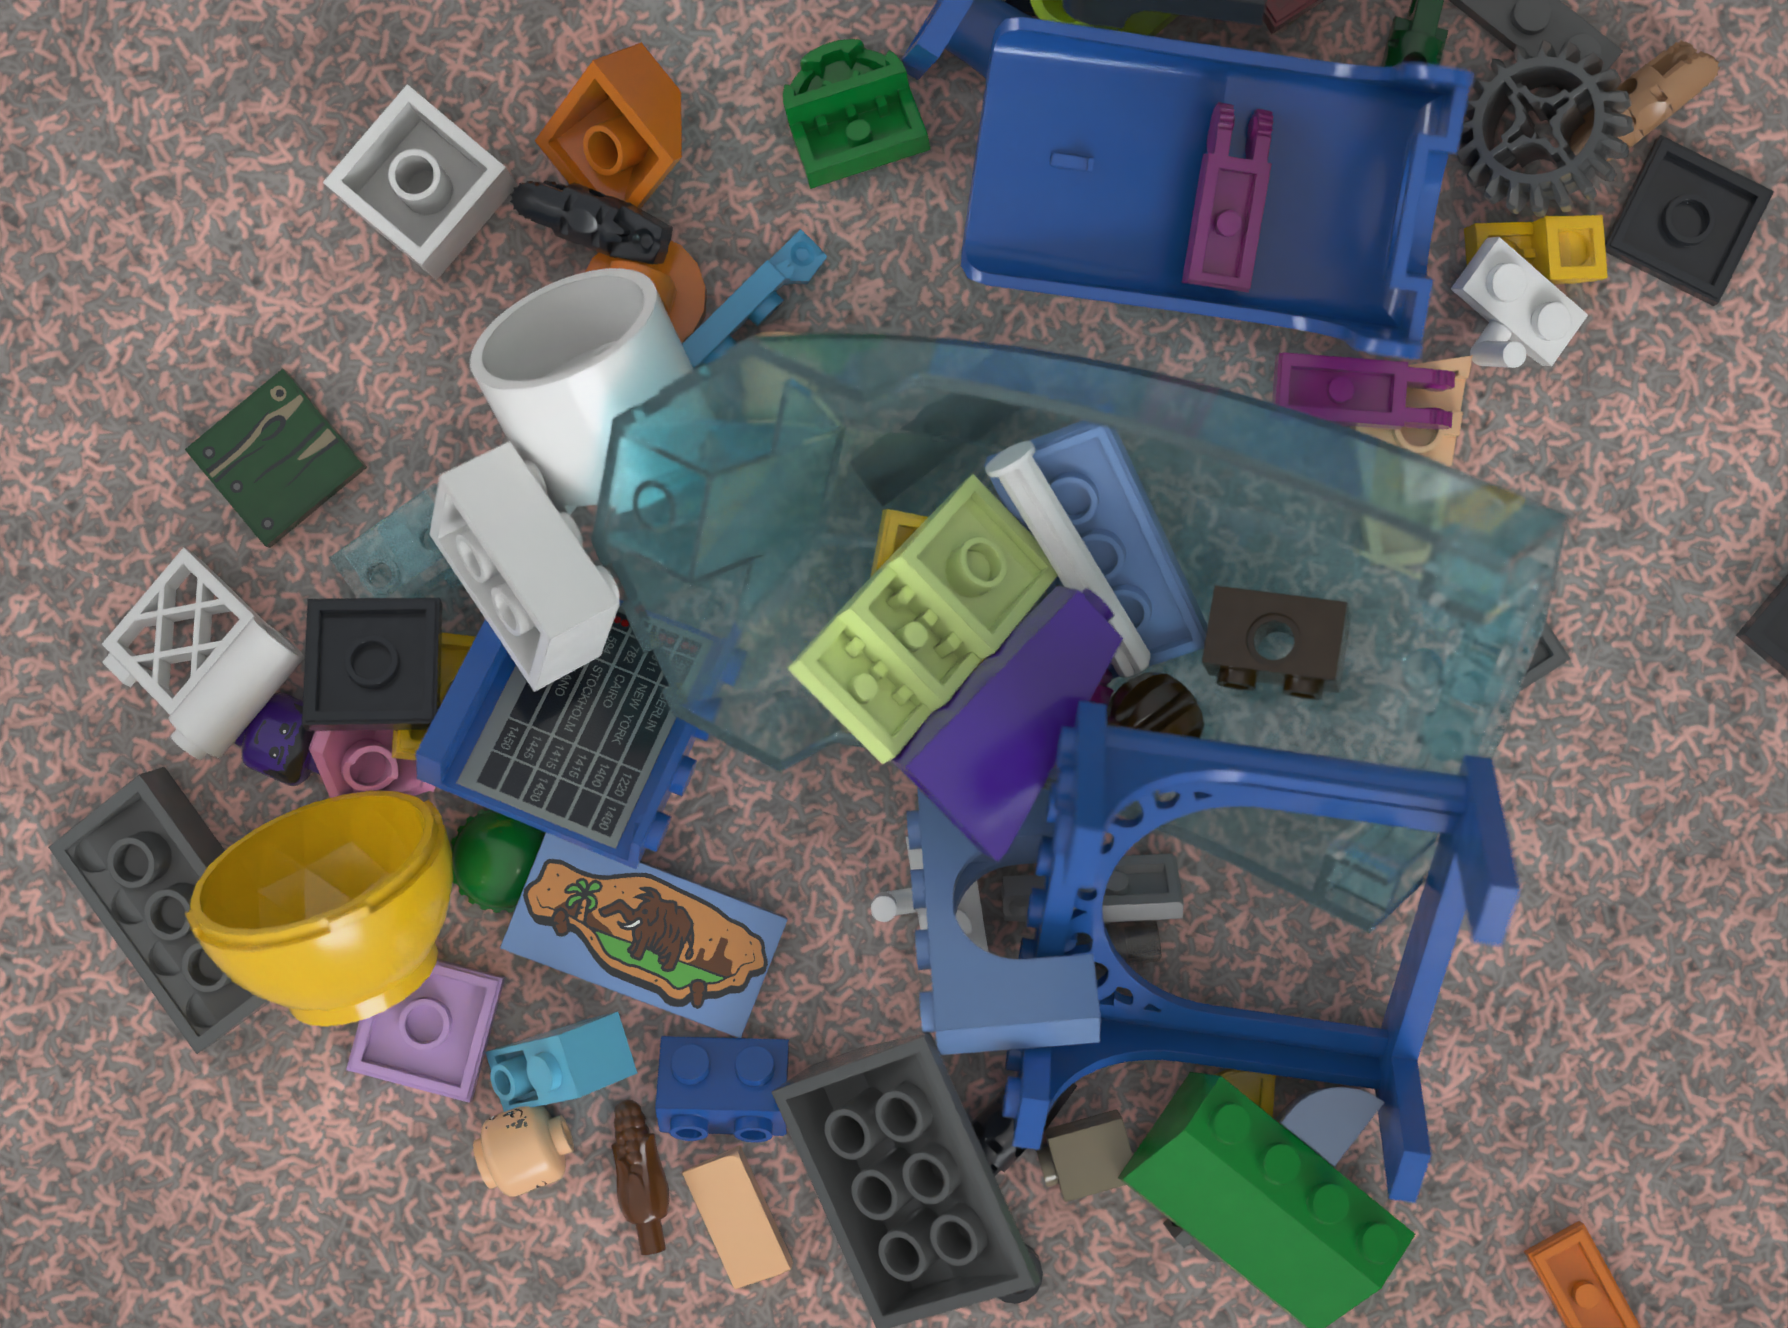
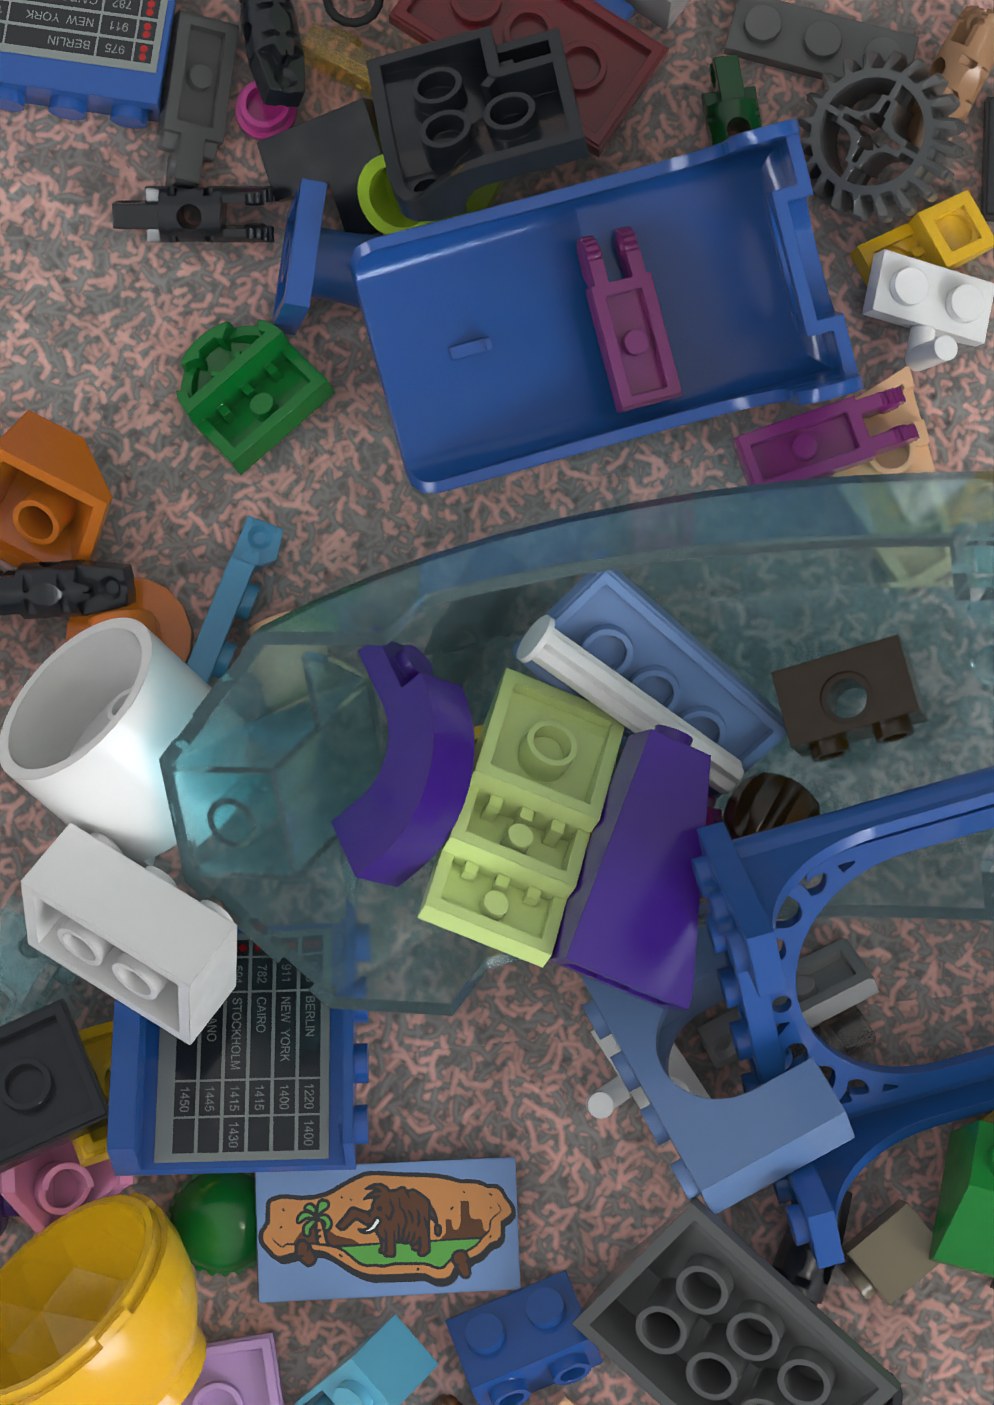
camera: 25 degrees left, 5 degrees down
none -> dark purple arch [331,635,475,888]

